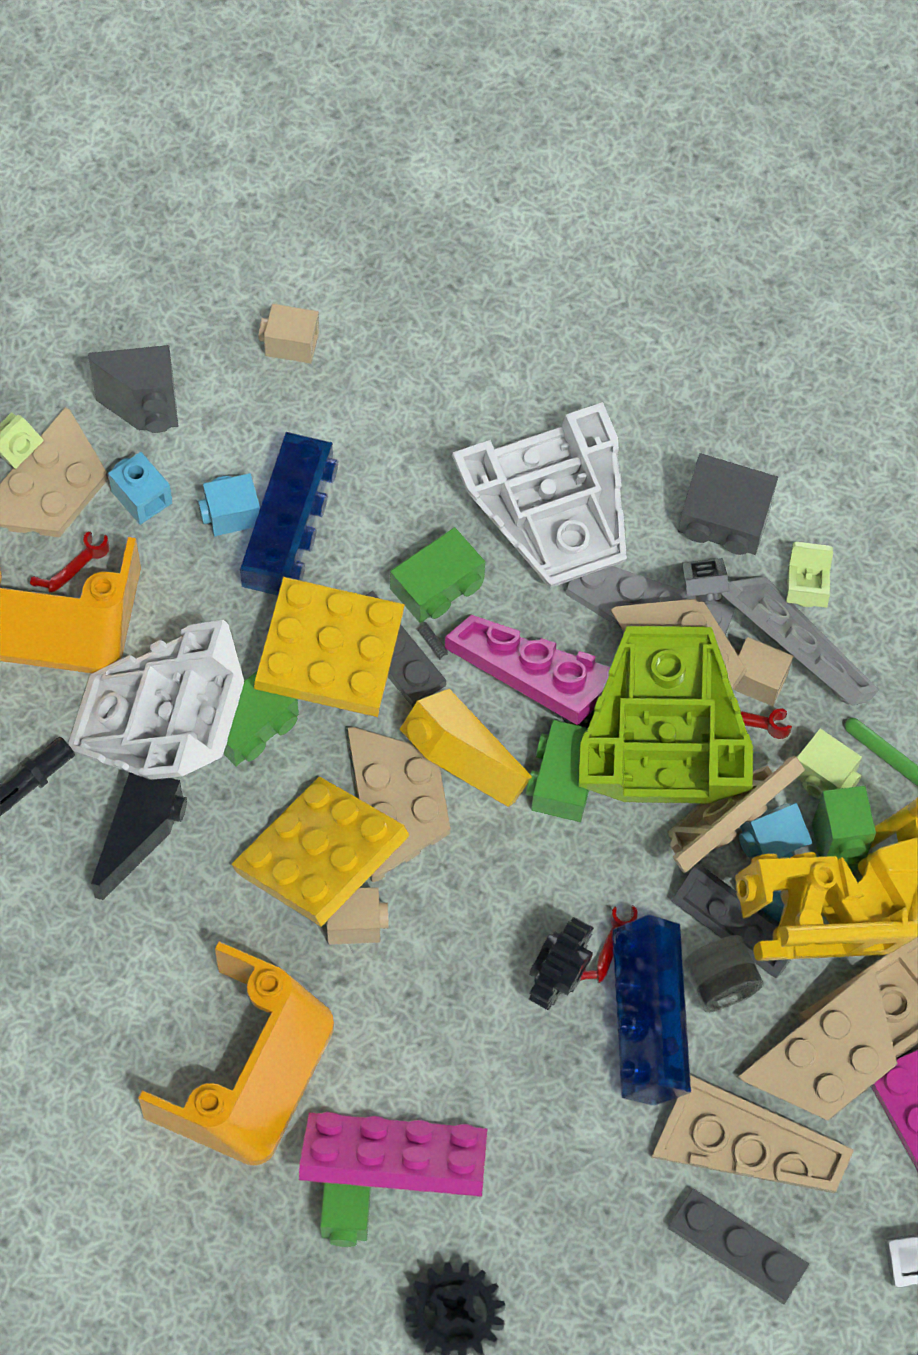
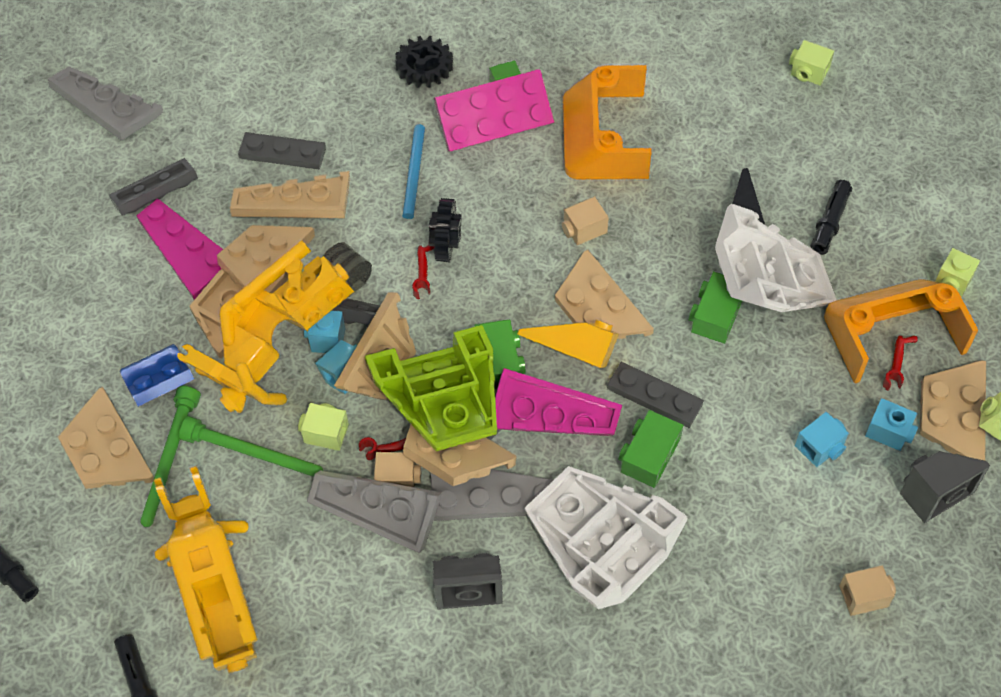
camera: 160 degrees right, 5 degrees down
yellow plate [232,776,410,927] -> none
clear blue brick [240,432,339,596] -> none
yellow plate [254,577,405,717] -> none
dark grey leg [418,622,448,660] -> none
clear blue brick [612,914,691,1105] -> none
dark grey plate [682,558,730,602] -> none
yellowish green bracket [786,542,833,608] -> none
bright green brick [812,786,876,872] -> none
none -> dark azure bar [402,124,425,219]

